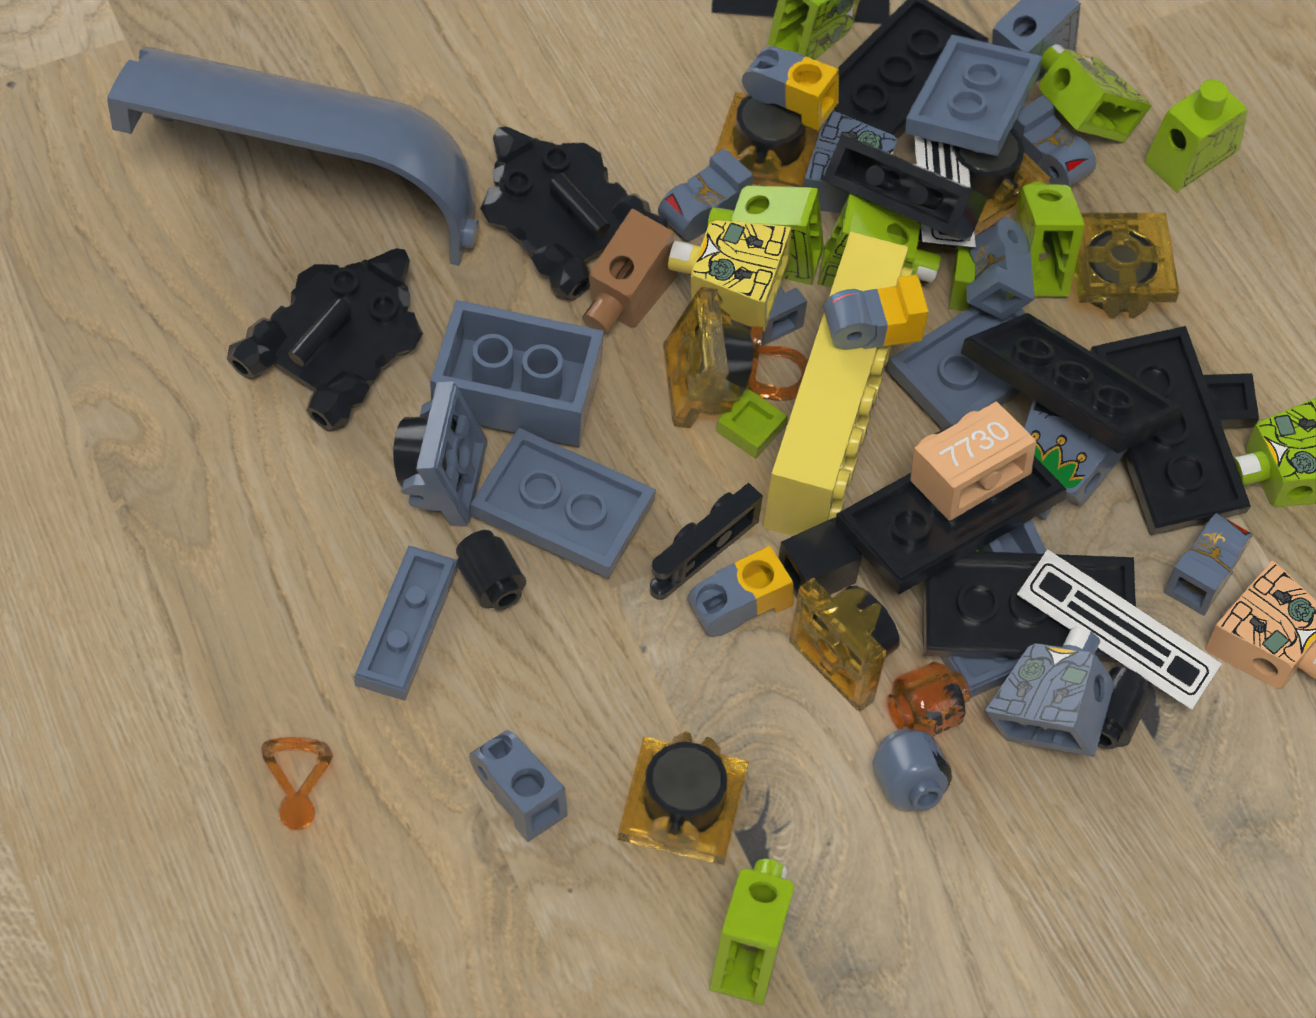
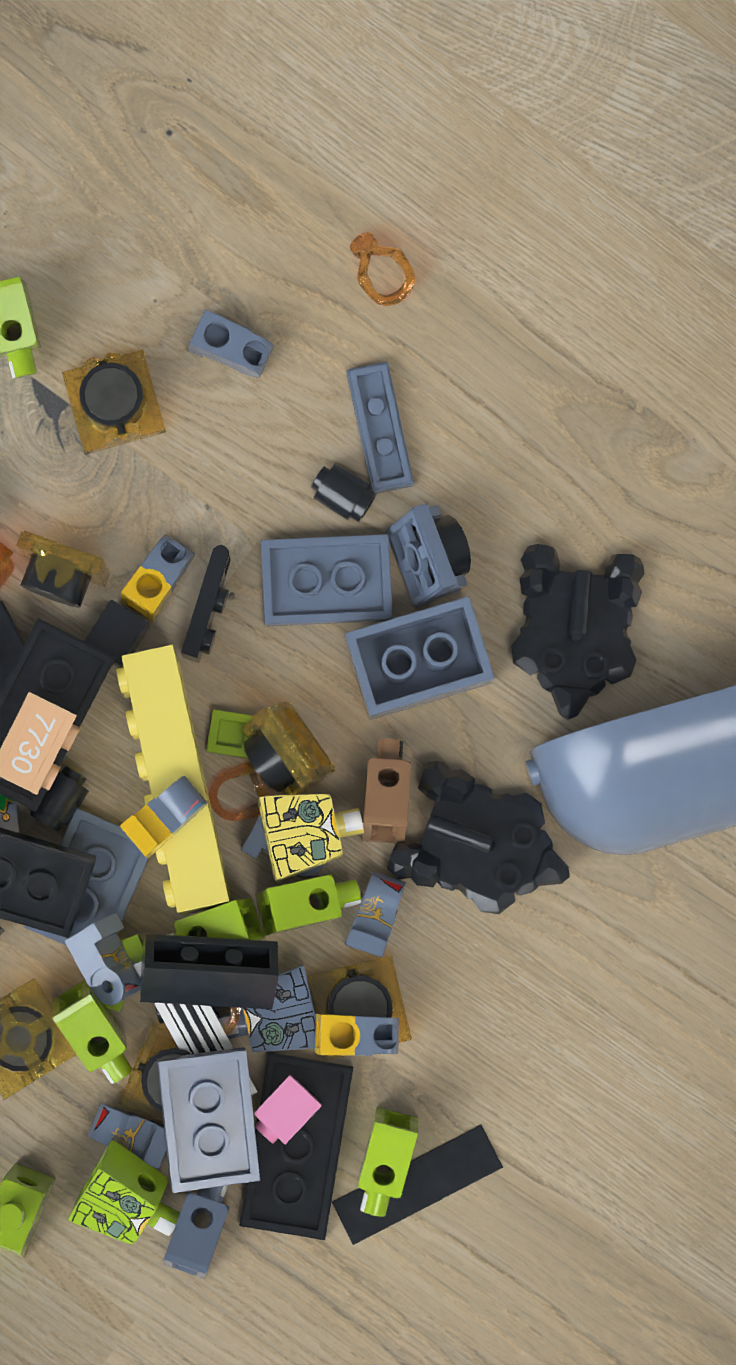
camera: 150 degrees right, 25 degrees up
none -> bright pink brick [254,1074,322,1144]

